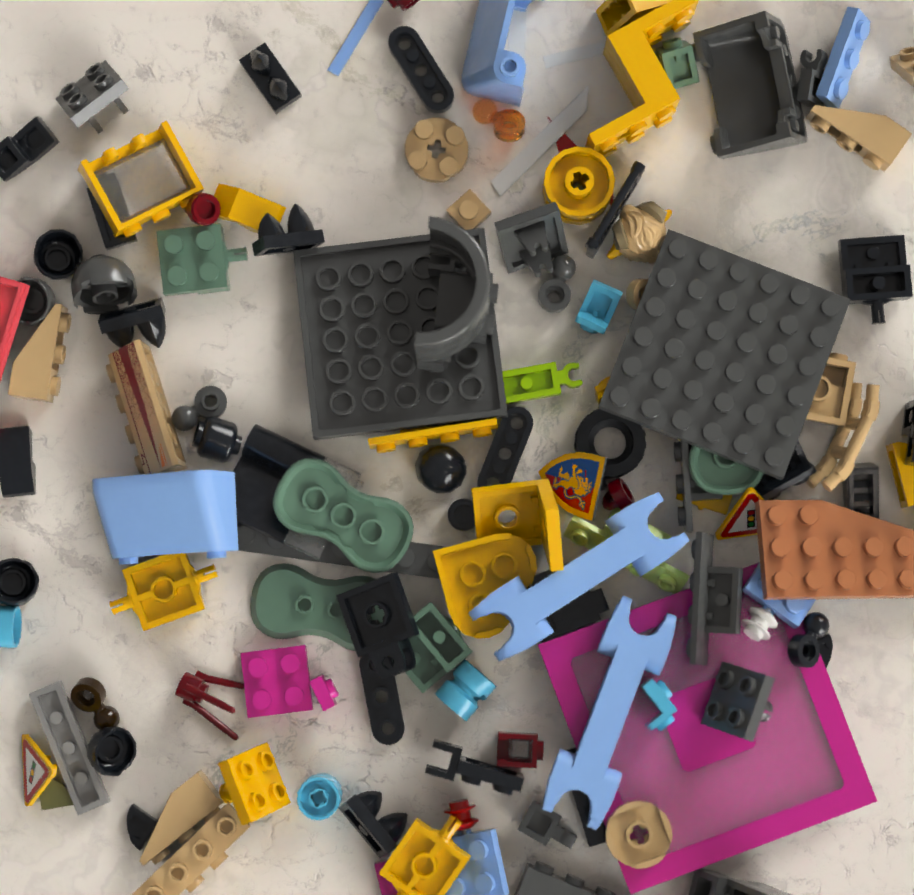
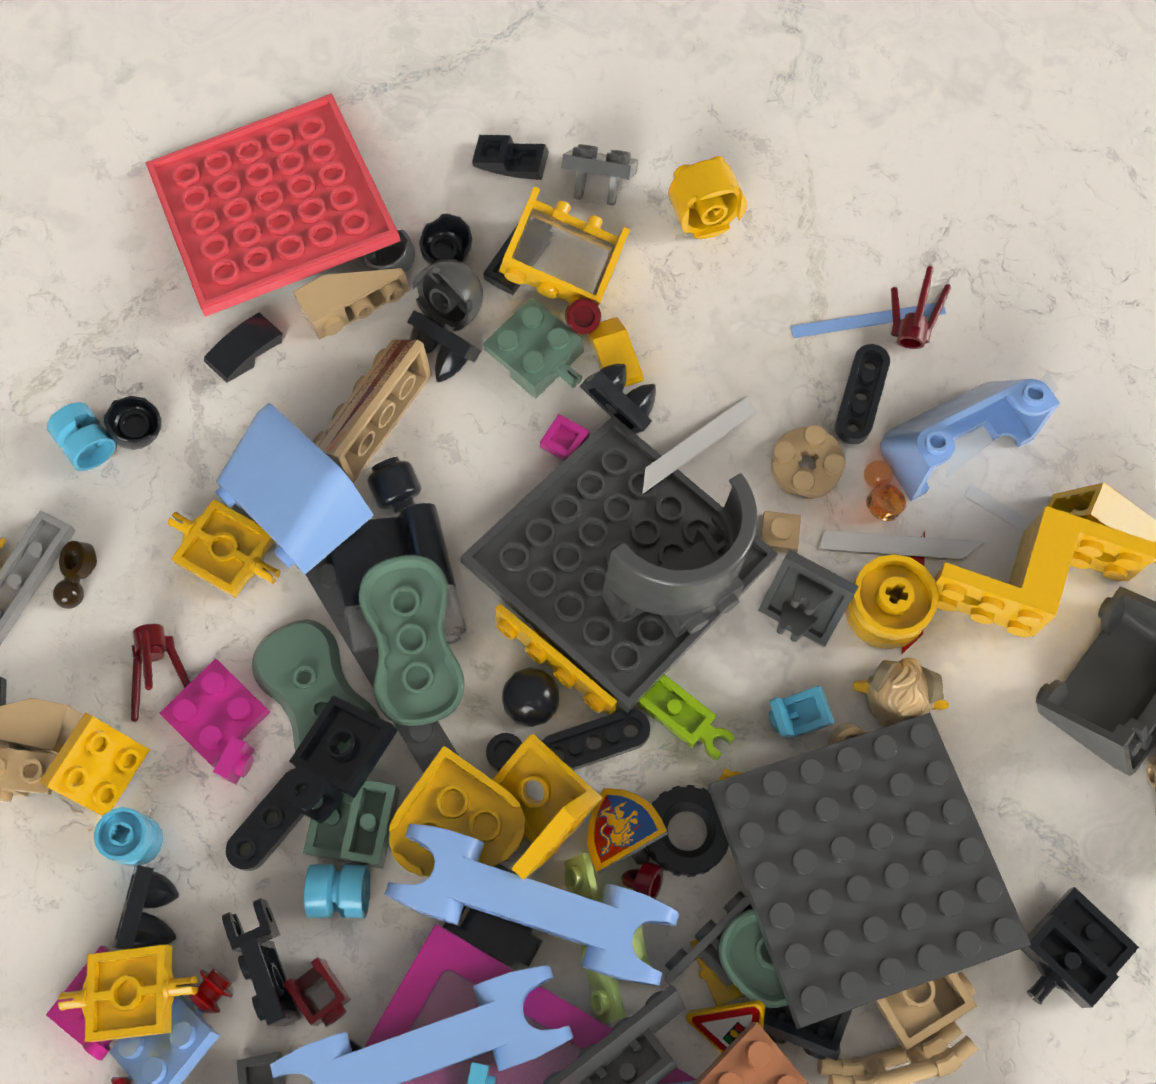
camera: 50 degrees right, 15 degrees down
black hair [87,726,136,776] -> none
dark grey plate [172,386,227,431] -> none
black tile [239,43,302,114] -> none
dark grey plate [538,255,576,313] -> none
black window [585,161,645,259] -> none
sand green bracket [655,38,700,89] -> none
none -> dark pink plate [540,414,590,461]
none -> white sticker [642,396,756,494]
none -> yellow brick [668,156,747,239]

